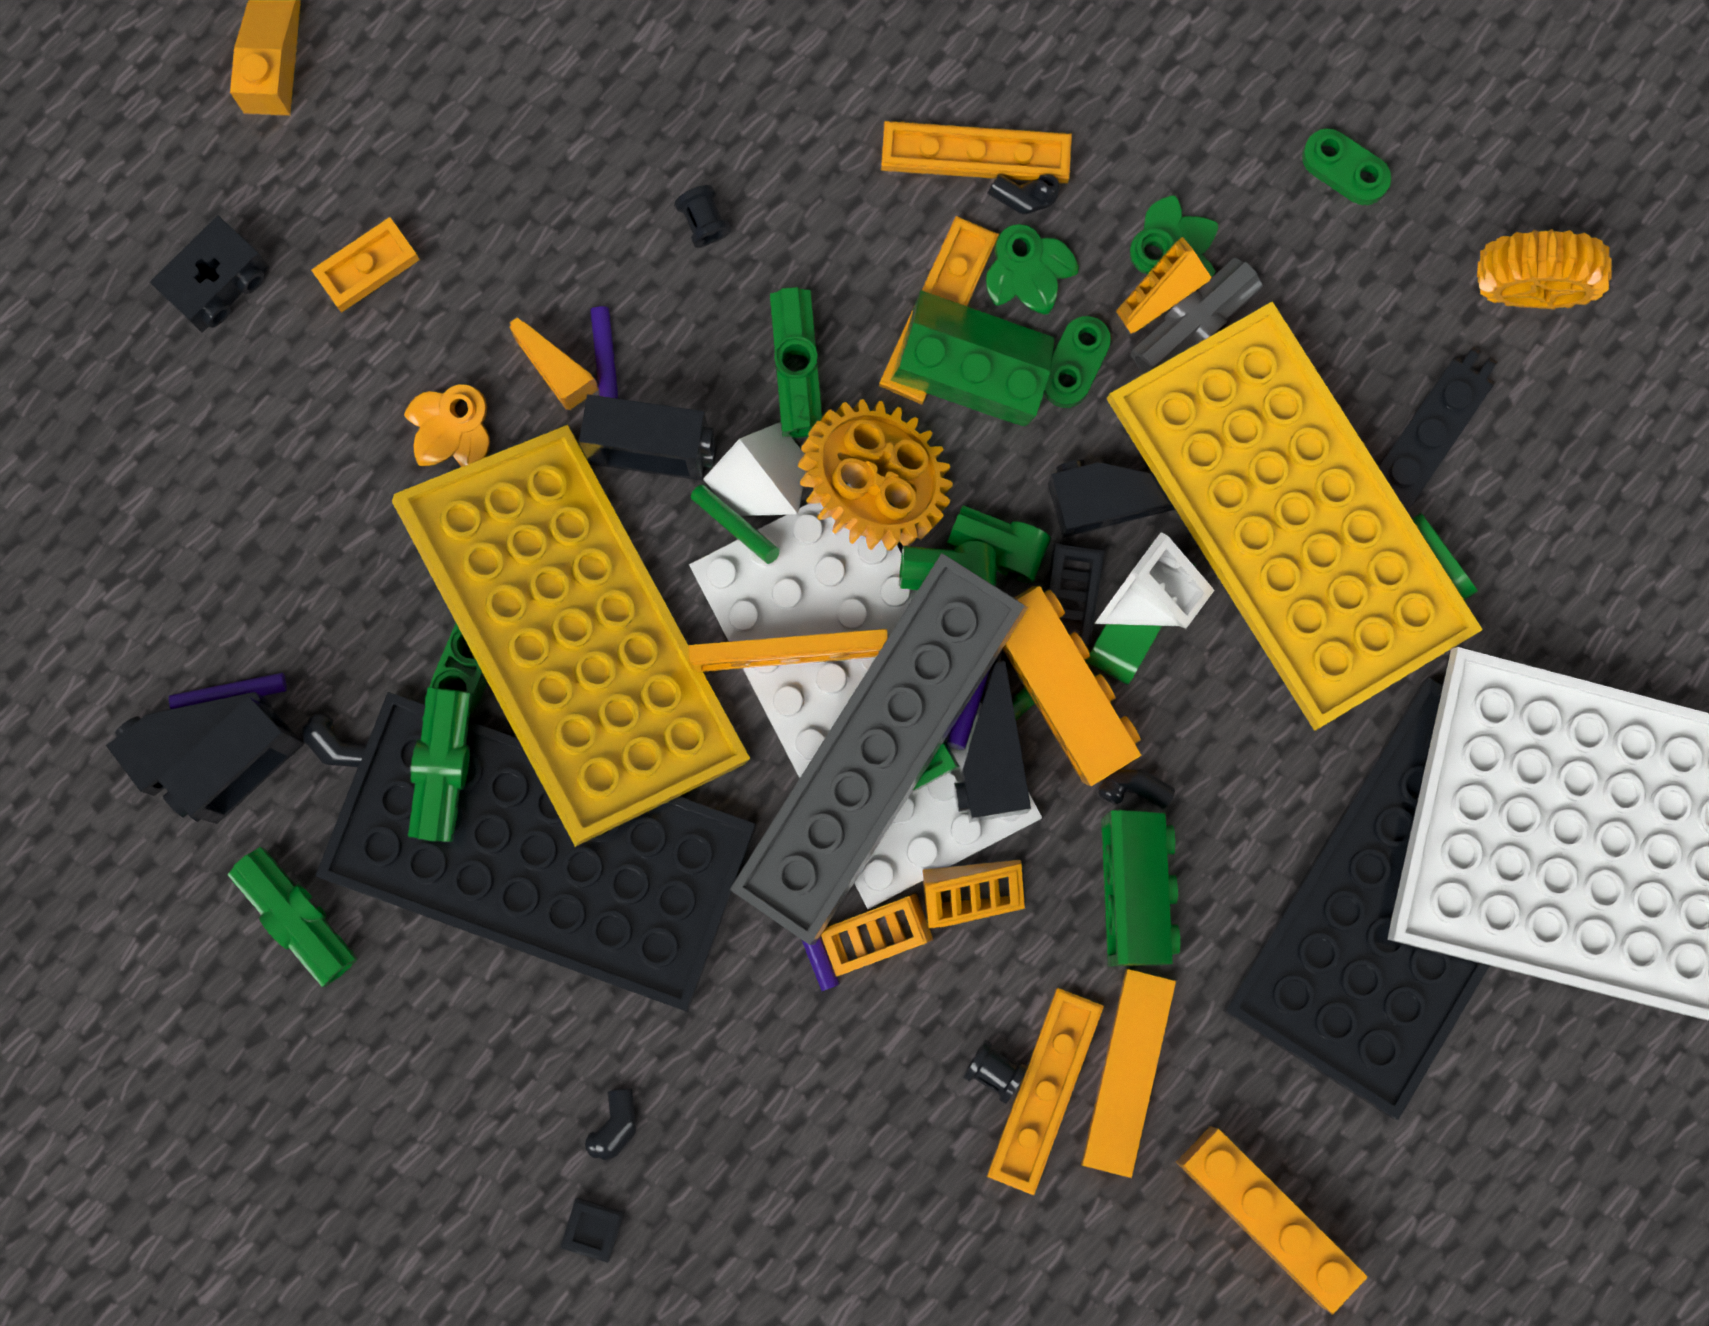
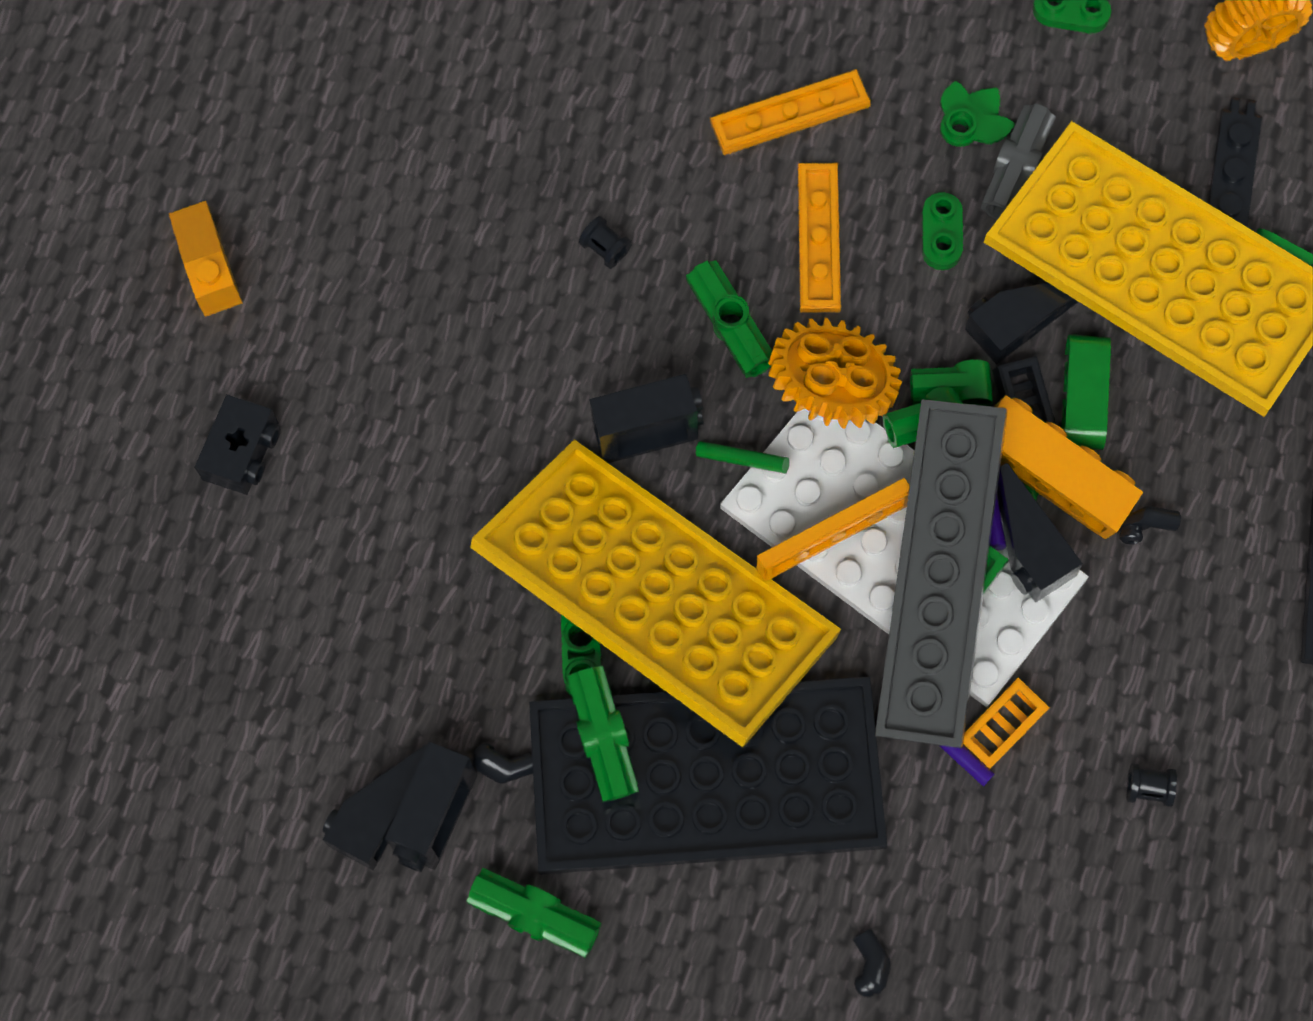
camera: 20 degrees left, 10 degrees down
dark purple piece [169,672,287,709] -> none
light orange plate [311,217,420,313] -> none
light orange plate [404,384,490,467] -> none
light orange slope [509,317,599,410] -> none
dark purple piece [590,306,619,399] -> none
white slope [704,422,806,516] -> none
green slope [890,290,1054,427] -> none
light orange slope [922,860,1025,928] -> none
green plate [986,224,1078,315] -> none
light orange tile [986,988,1104,1195] -> none
black arm [987,173,1060,215] -> none
light orange tile [1081,969,1176,1178] -> none
white slope [1095,533,1214,629] -> none
green slope [1101,810,1180,967] -> none
light orange slope [1116,237,1212,334] -> none

